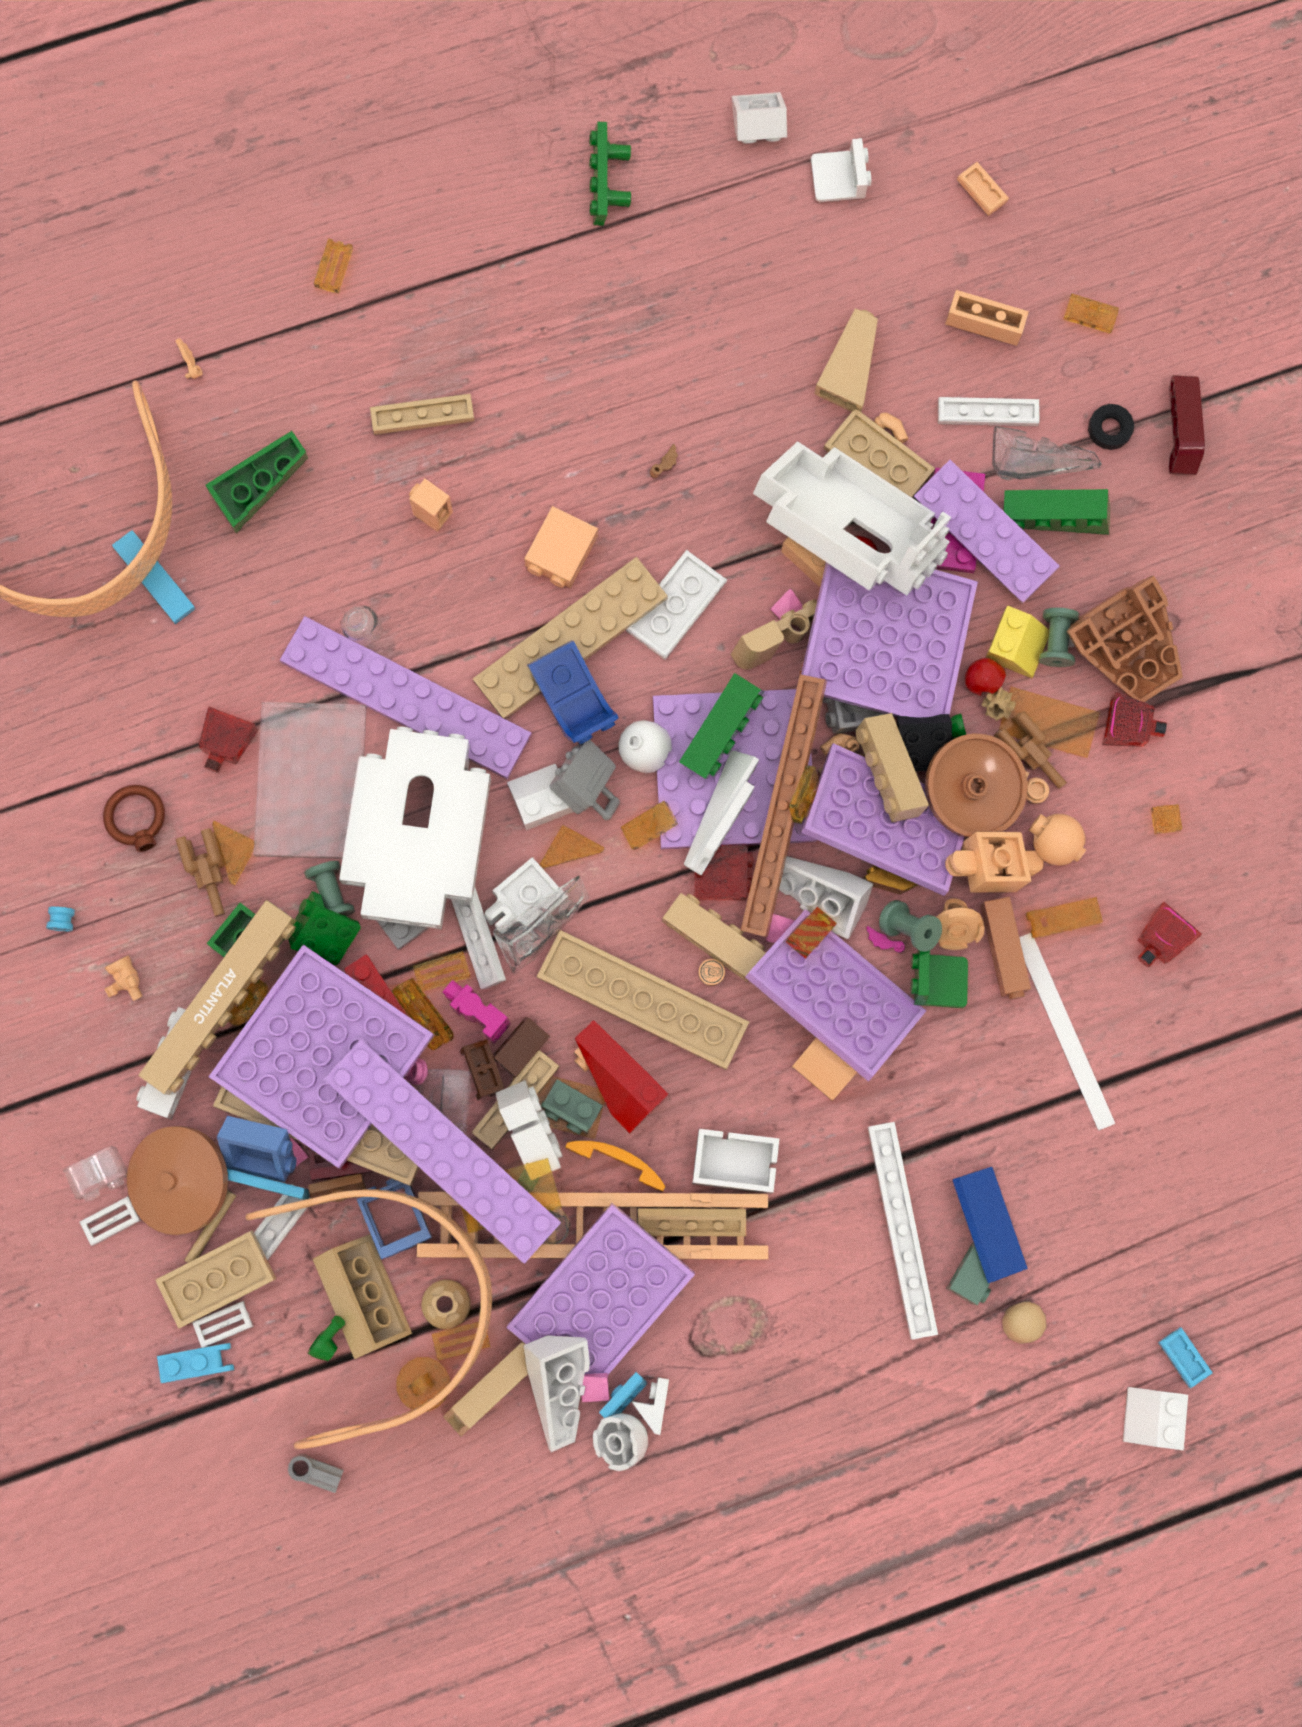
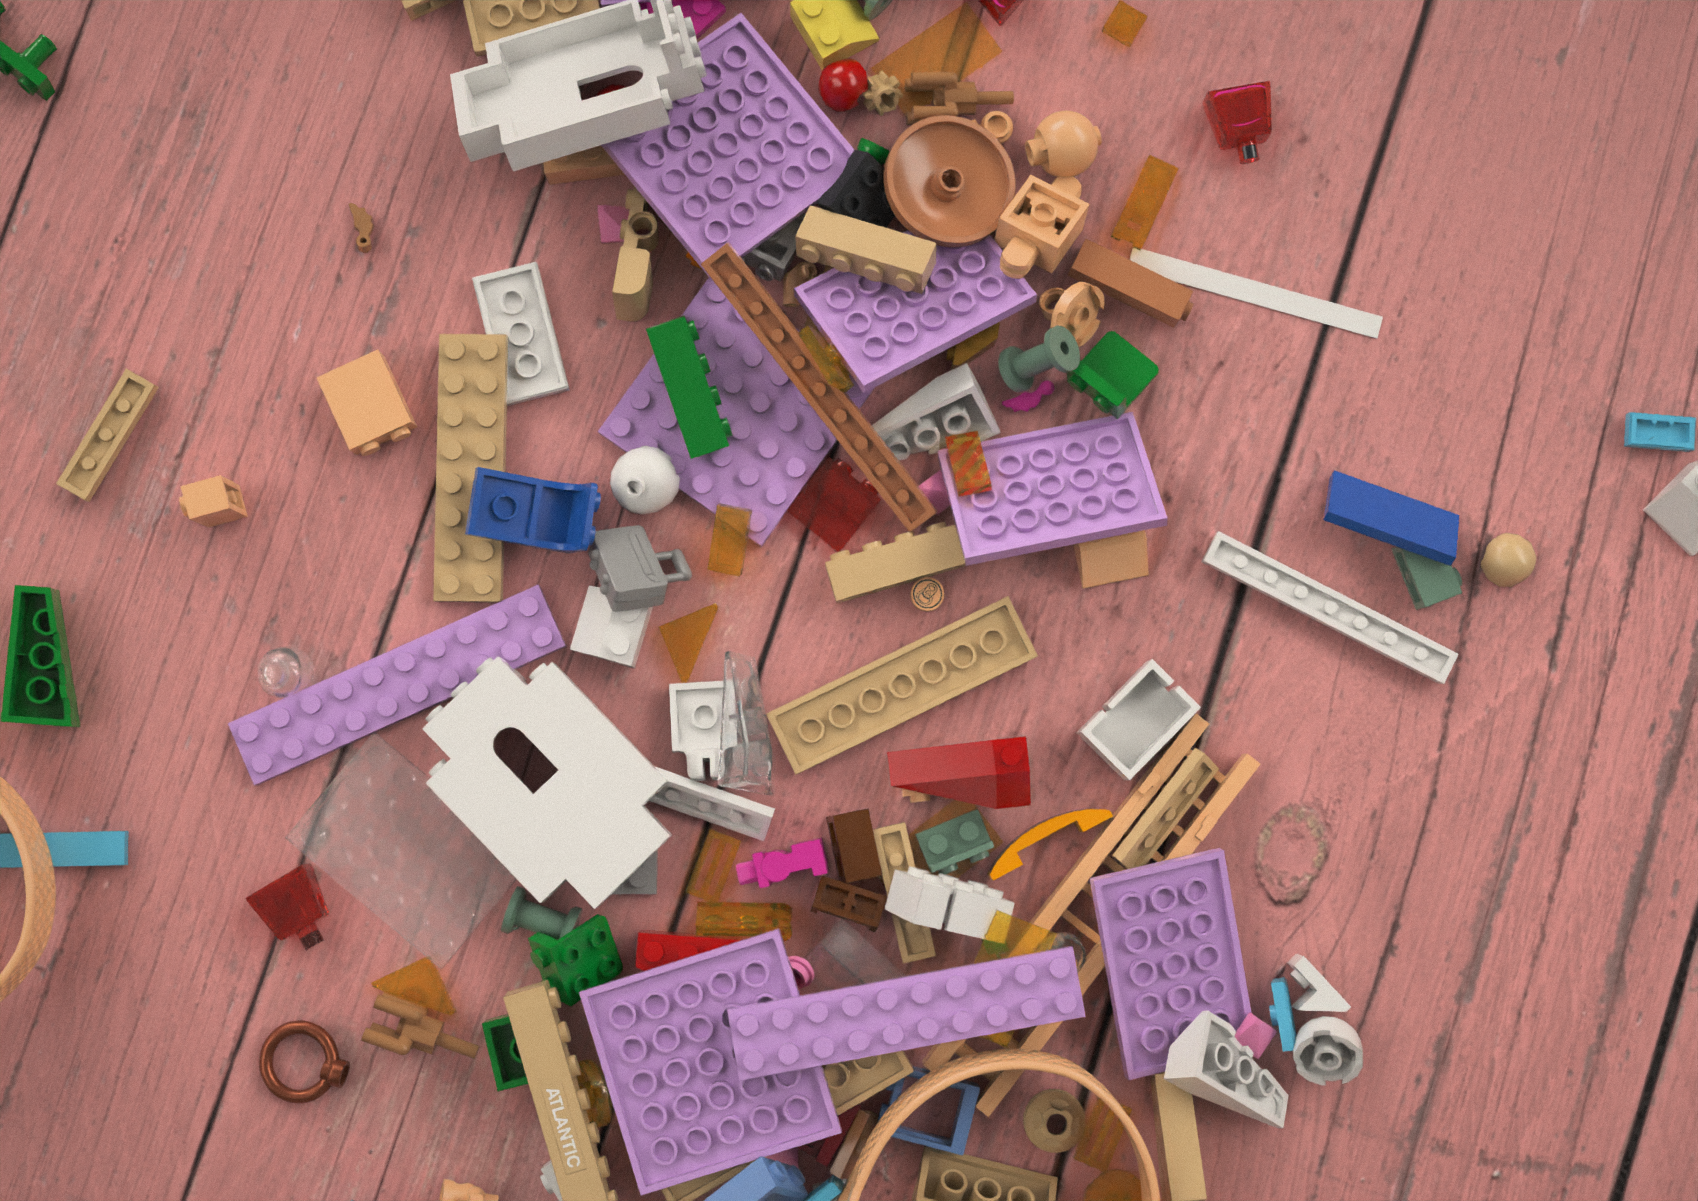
camera: 55 degrees left, 5 degrees up
white wedge [684,751,759,876] -> none

